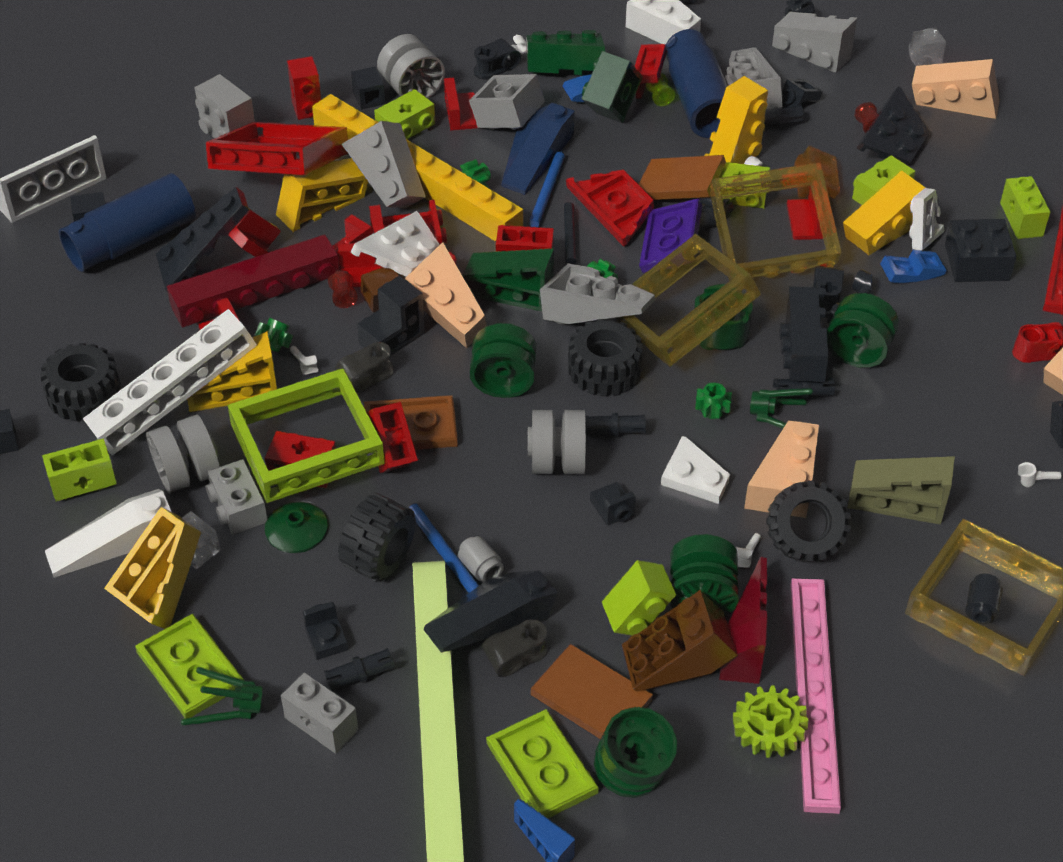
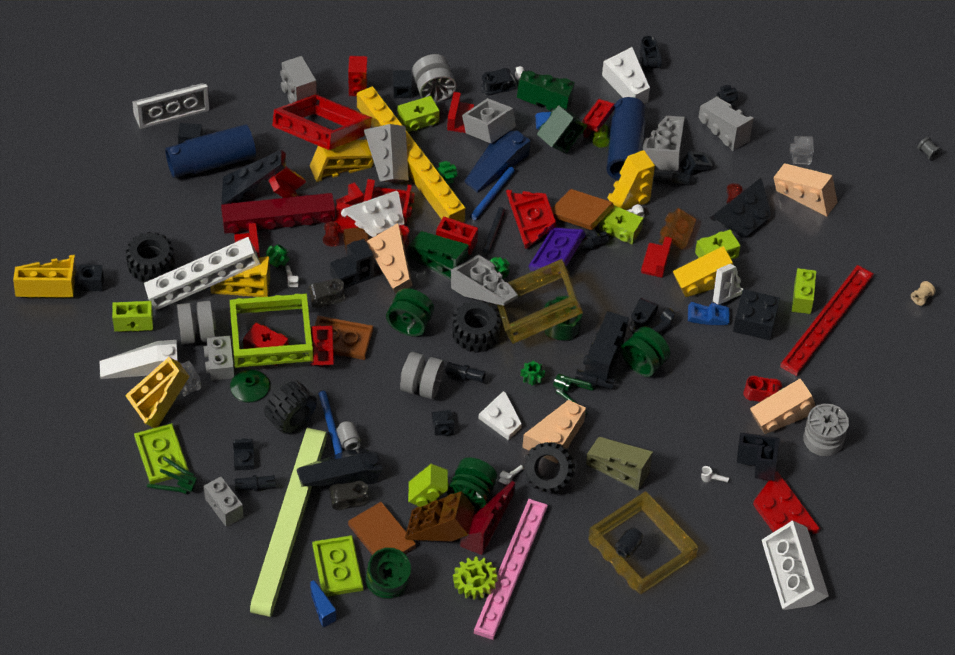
camera: 15 degrees right, 5 degrees up
clear yellow window [710,162,842,282] -> none

